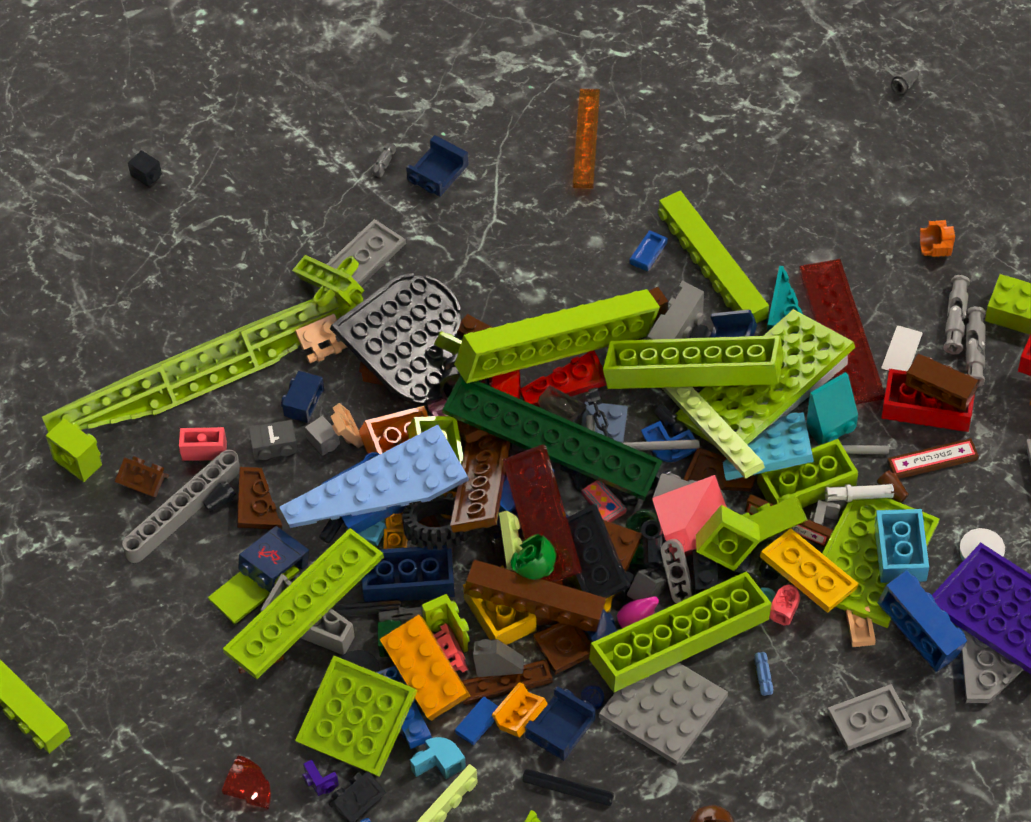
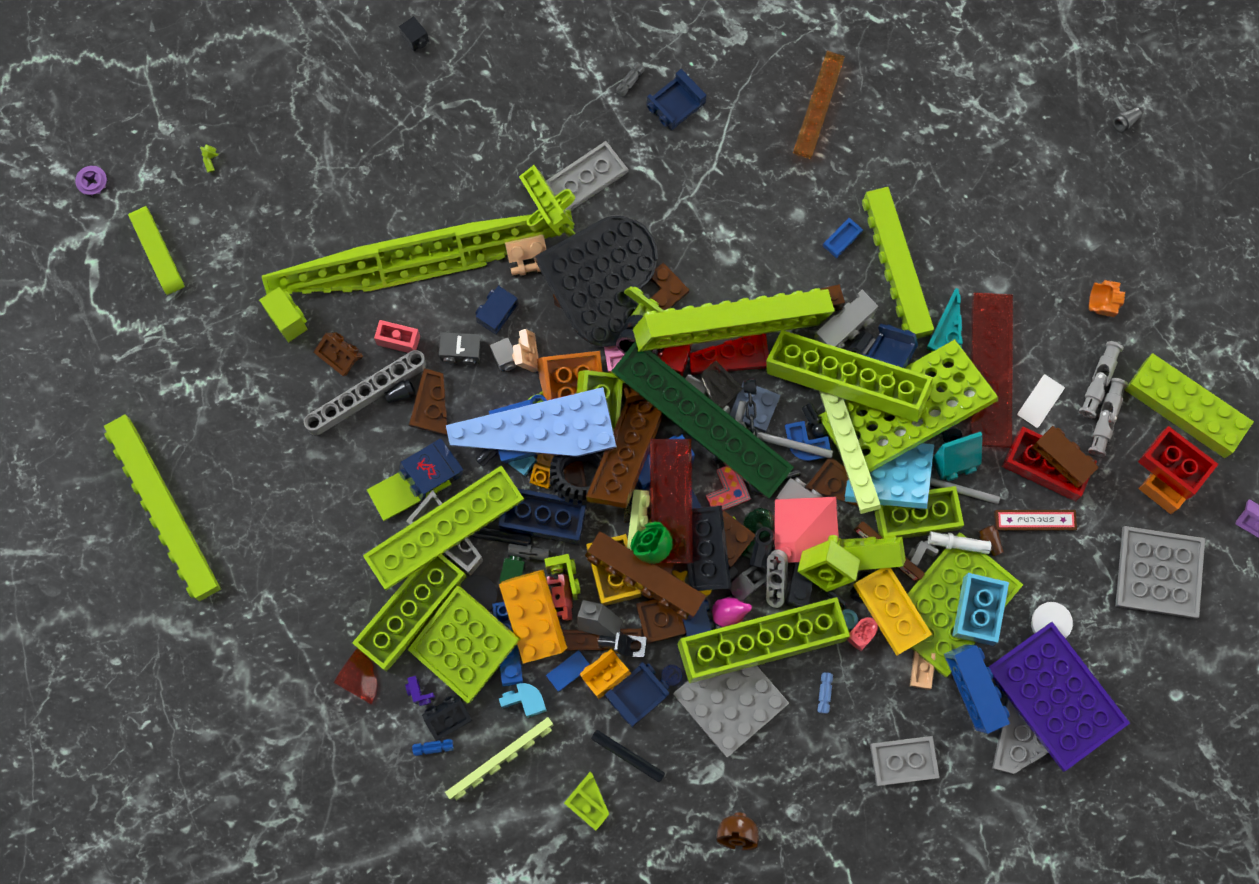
camera: 10 degrees right, 20 degrees up
none -> lime brick [352,554,467,672]
none -> black bracket [598,631,647,658]

